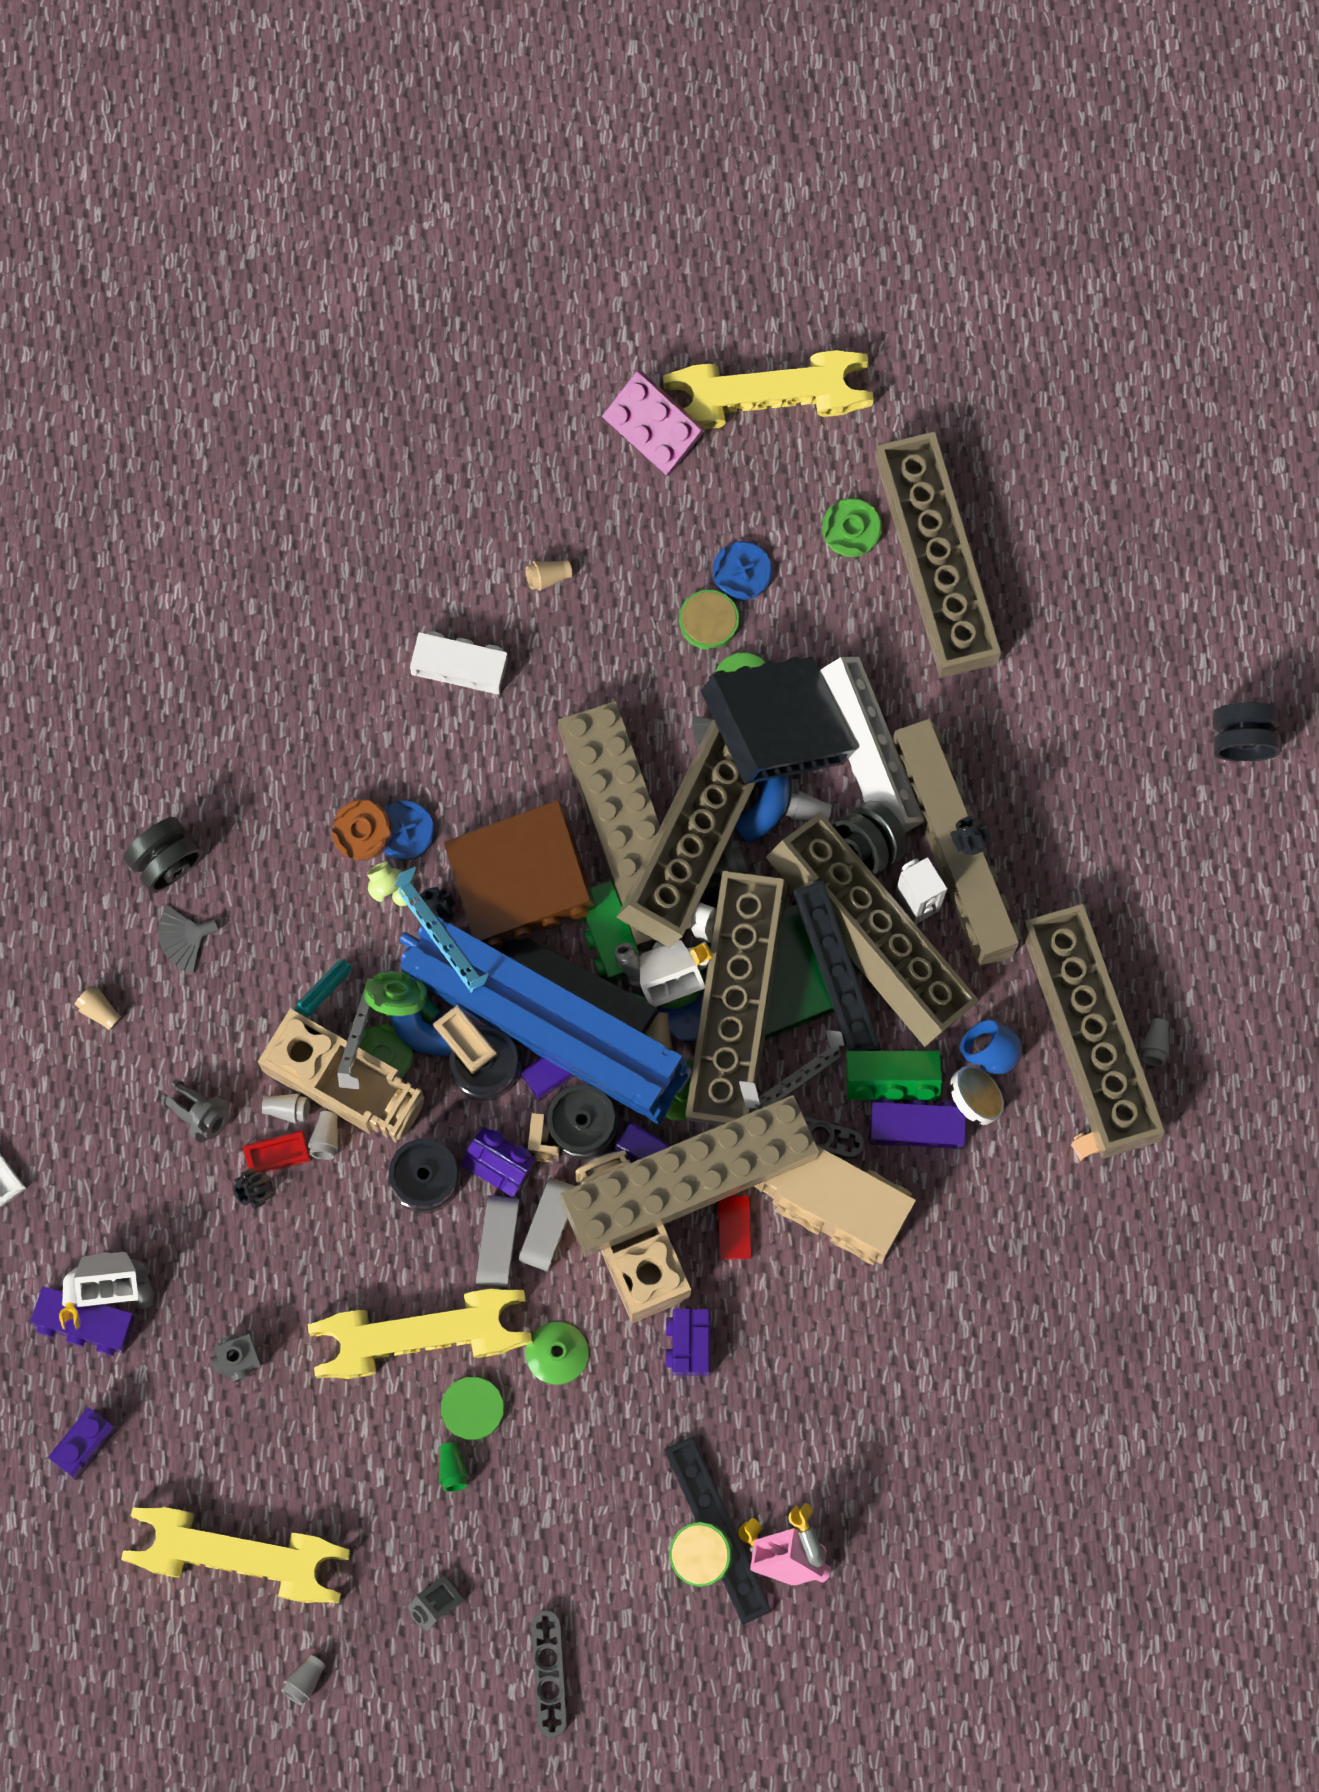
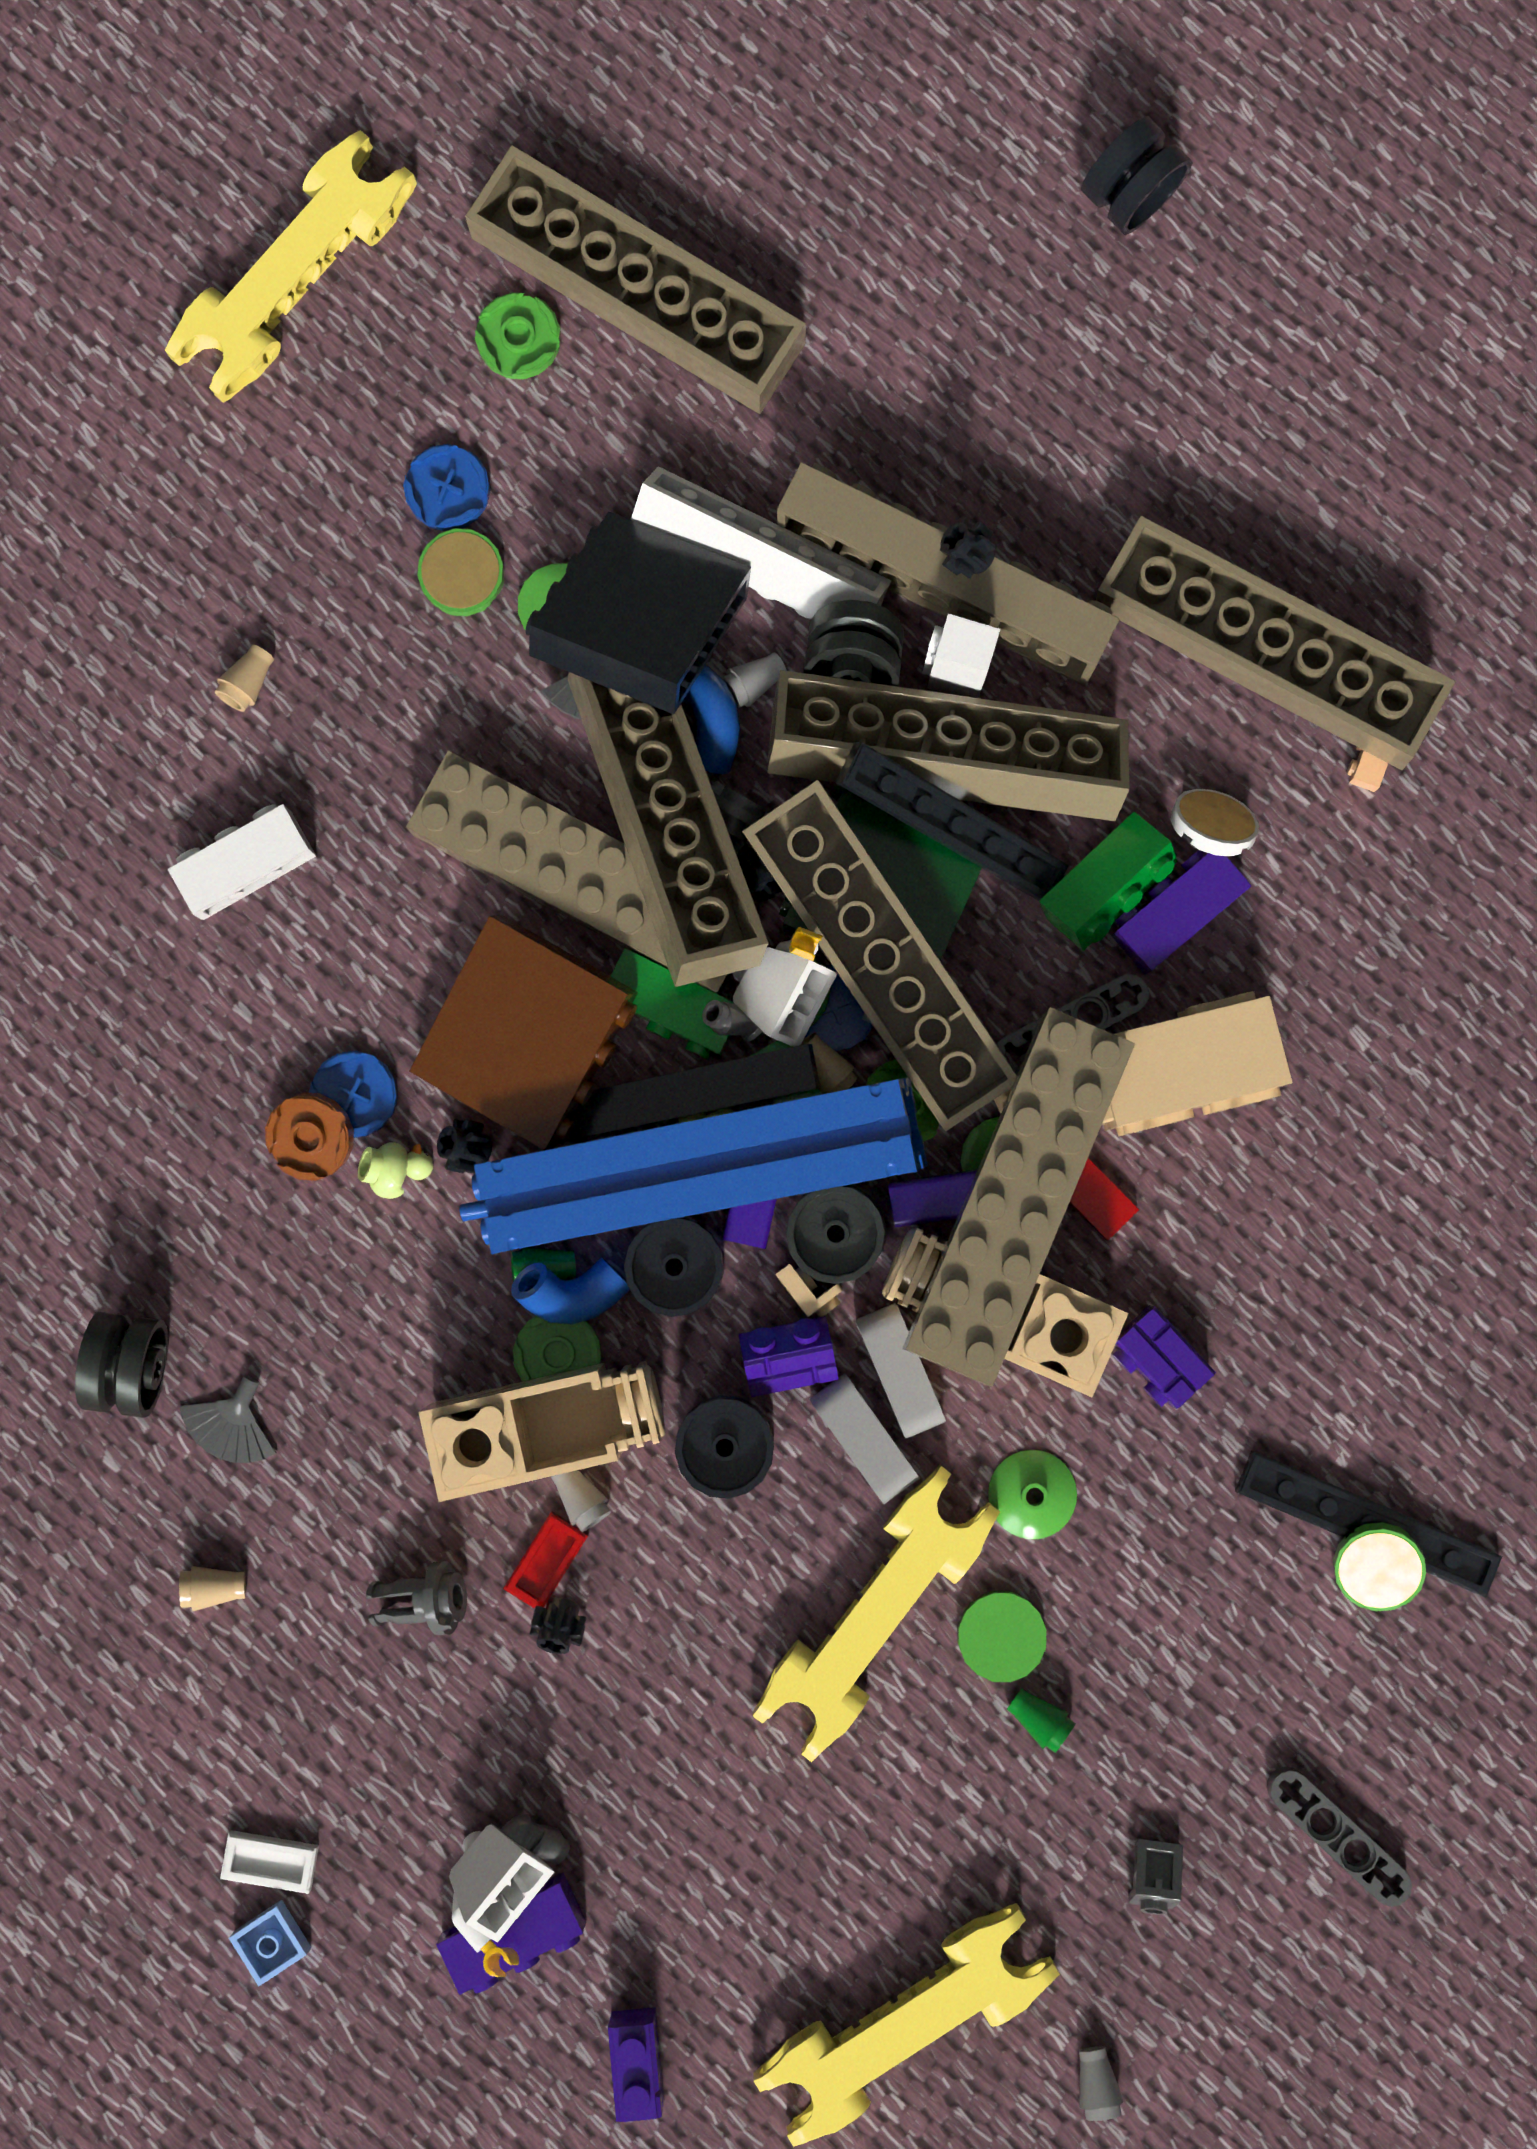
camera: 35 degrees left, 10 degrees up
dark grey brick [210,1334,262,1383] -> none
light grey cone [262,1093,310,1124] -> none
teal axle [294,959,352,1018] -> none
light grey piece [337,979,373,1089] -> none
bright green tile [364,971,427,1016] -> none
medium azure piece [395,866,489,992] -> none
tan tile [433,1005,497,1074] -> none
plate [602,370,706,475] -> none
white beam [691,903,717,943] -> none
bright pink torso [738,1503,831,1585] -> none
light grey piece [739,1030,845,1110] -> none
blue helmet [960,1020,1022,1074] -> none
light grey cone [1139,1018,1170,1067] -> none

